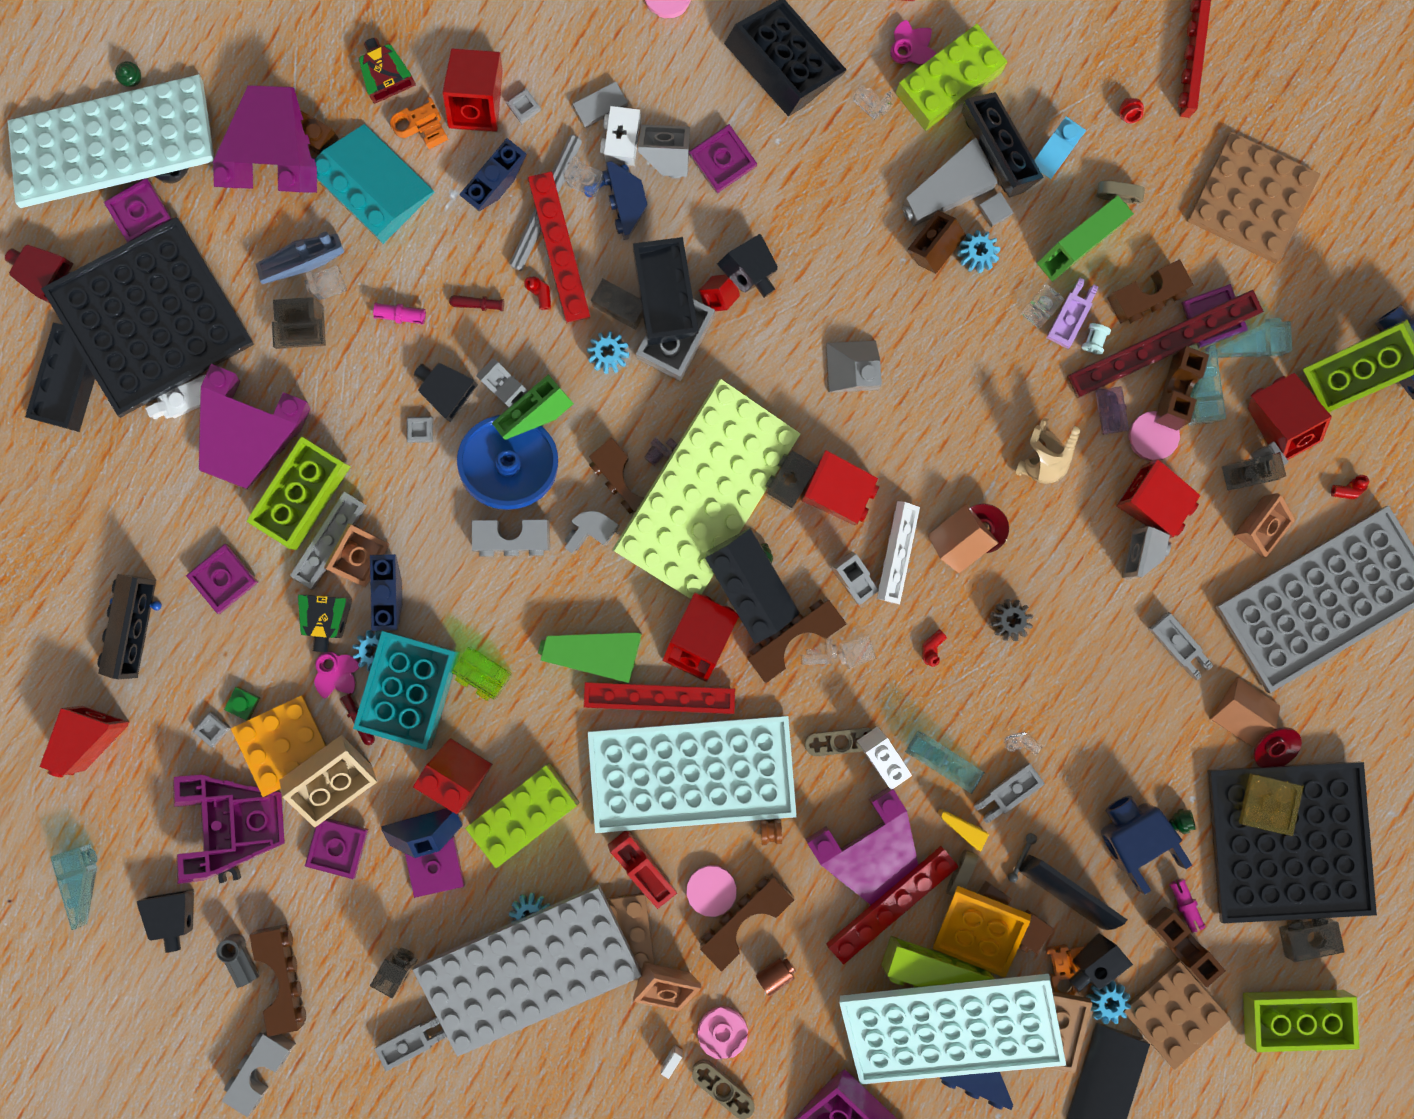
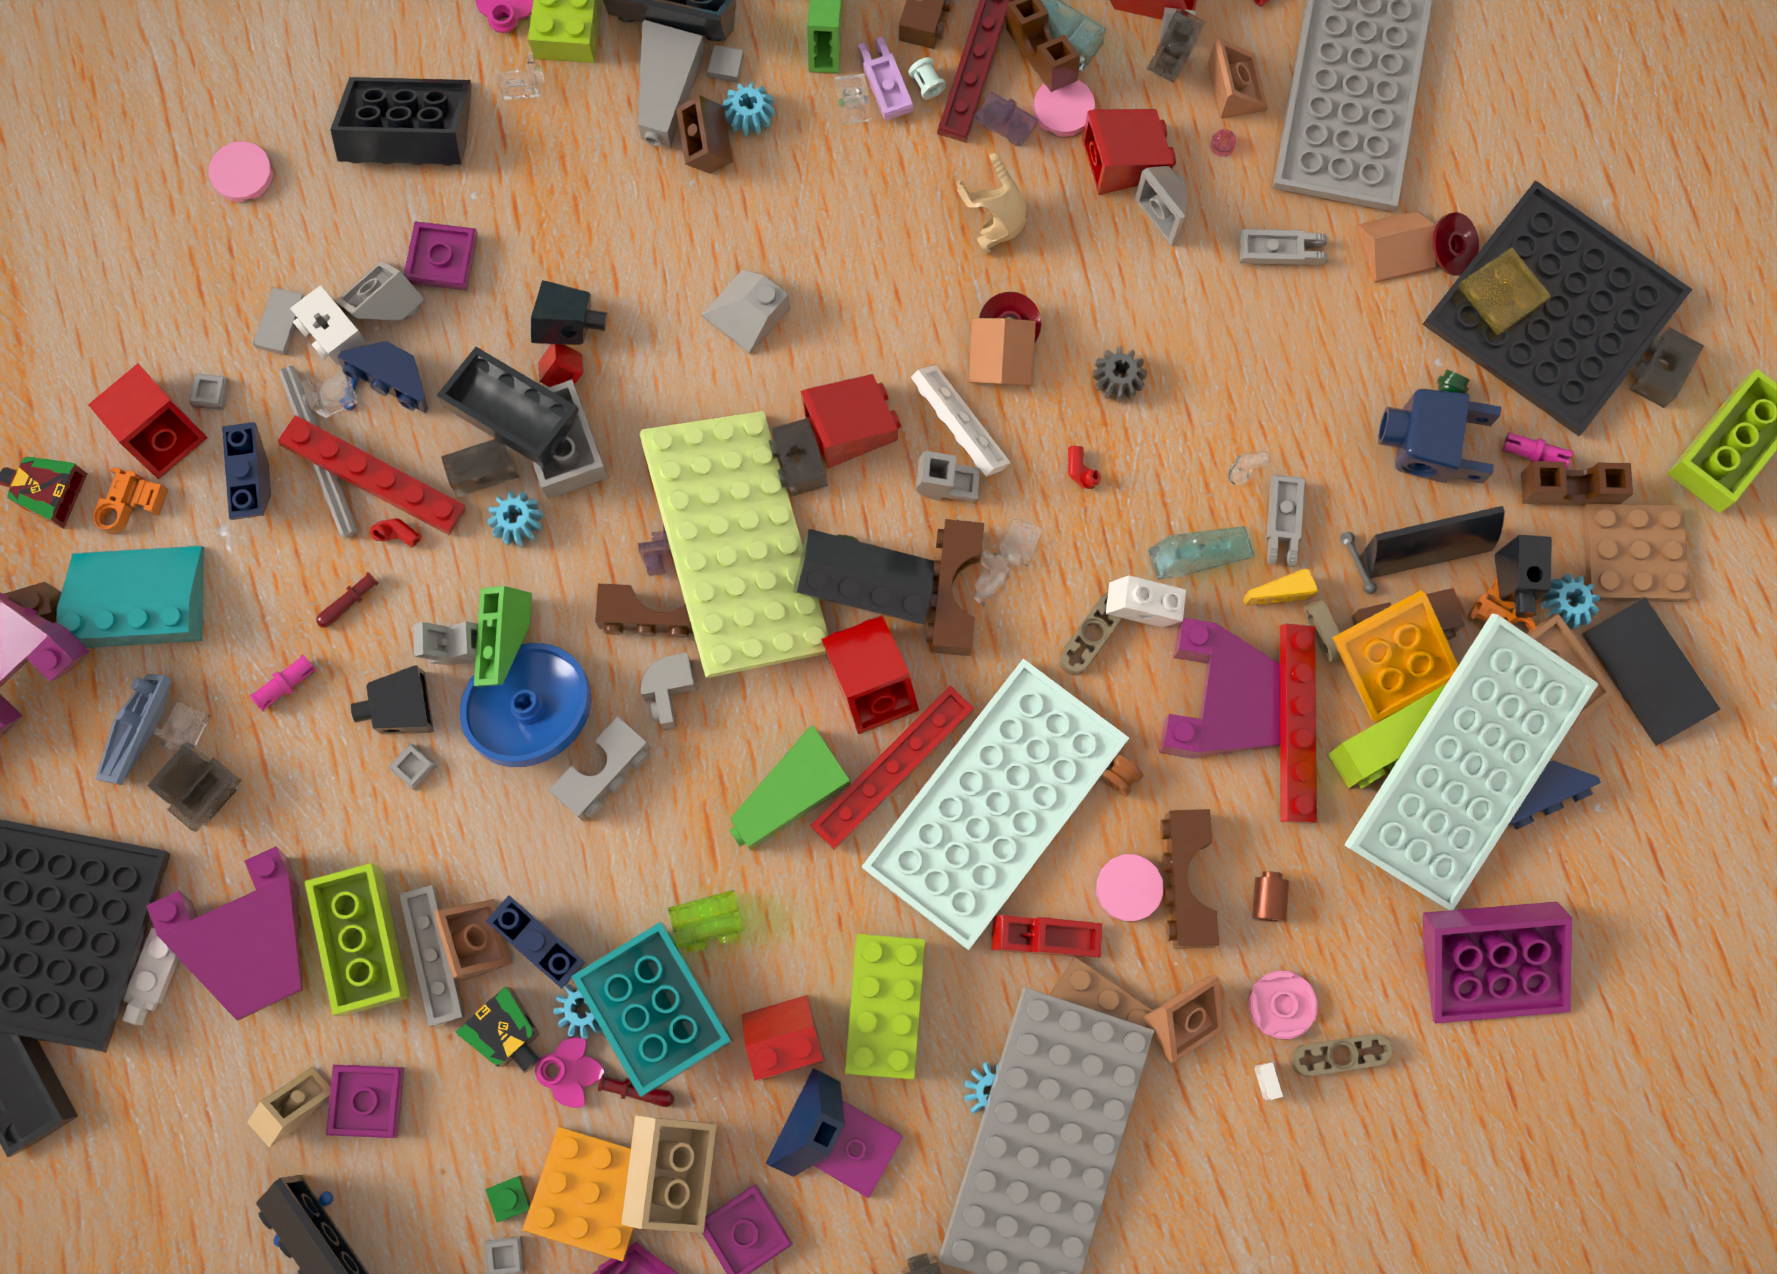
camera: 45 degrees left, 10 degrees down
none -> tan slope [247,1066,331,1148]
none -> clear pink hinge [1210,129,1236,157]

